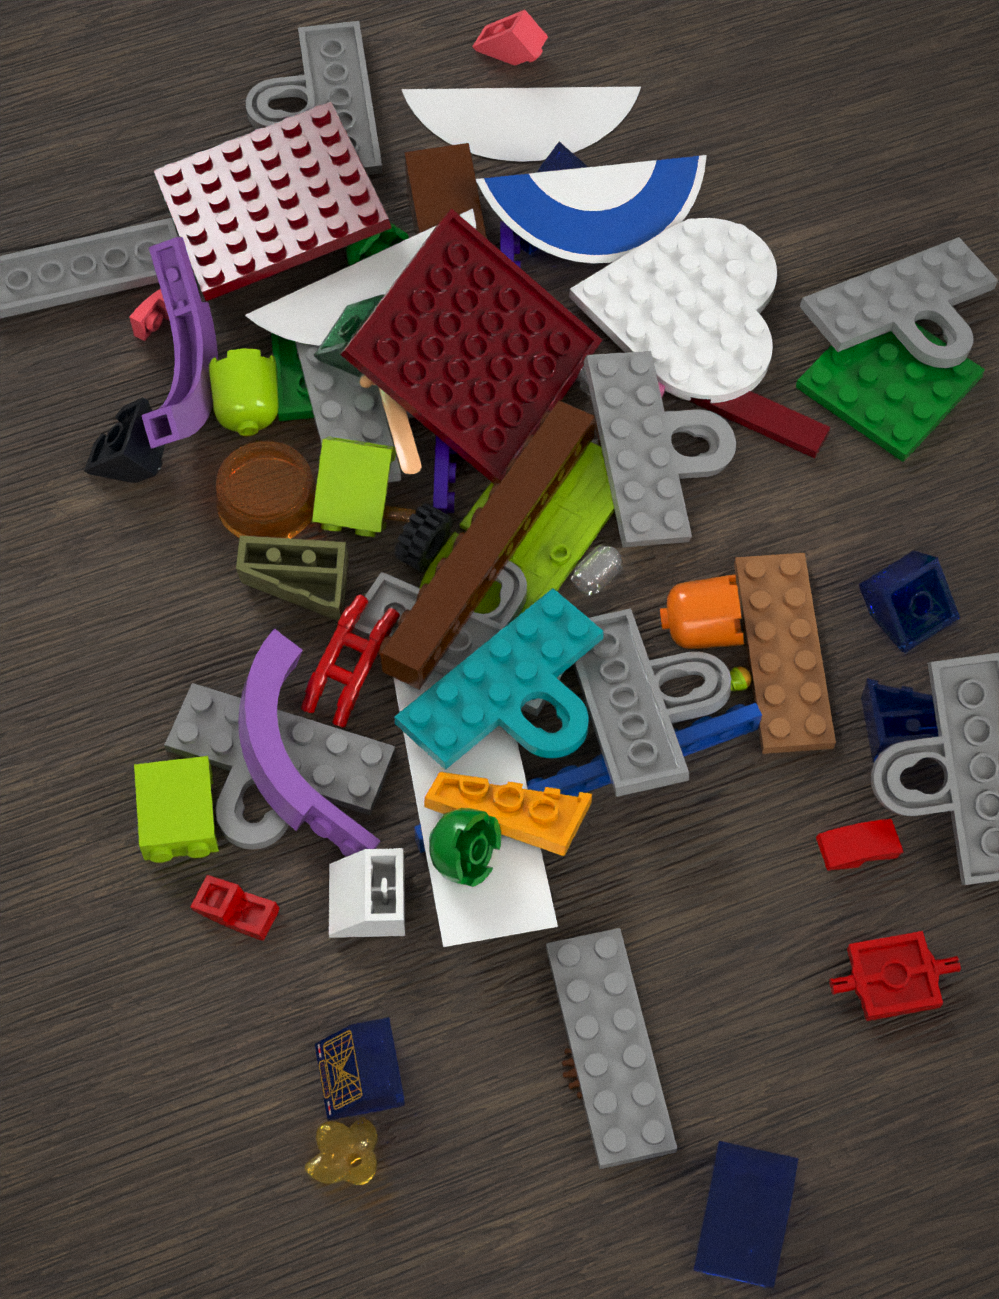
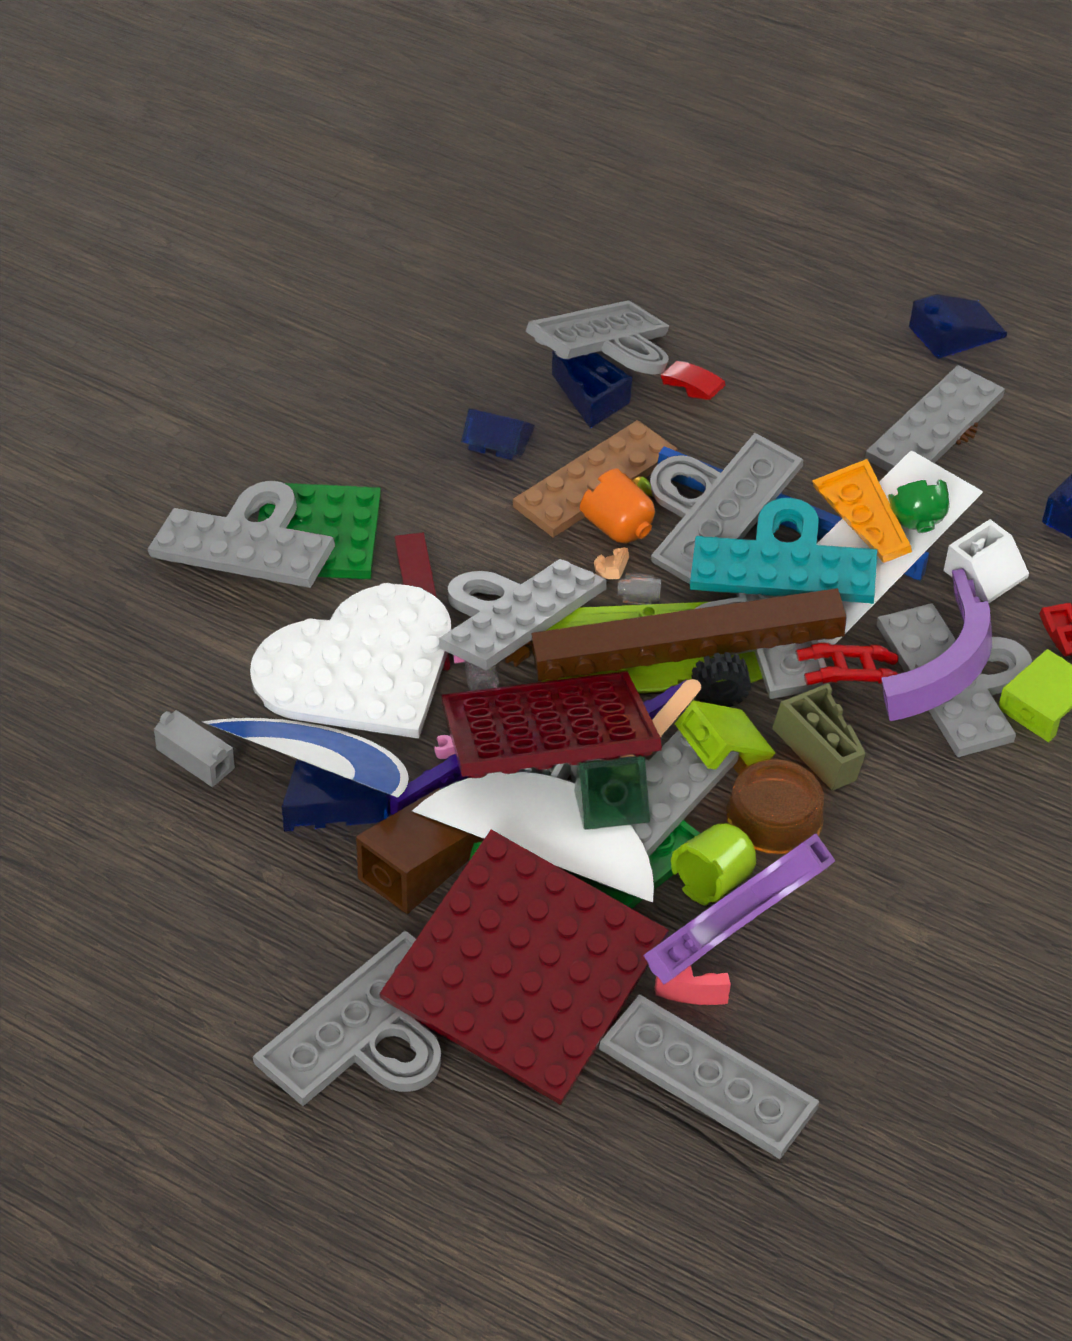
camera: 130 degrees left, 15 degrees down
black slope [84,397,165,483] -> none
white sticker [402,87,641,162] -> none
coral slope [472,10,548,66] -> none
red plate [829,931,961,1021] -> none
none -> light grey brick [154,710,235,788]
none -> light nougat plate [594,547,629,579]

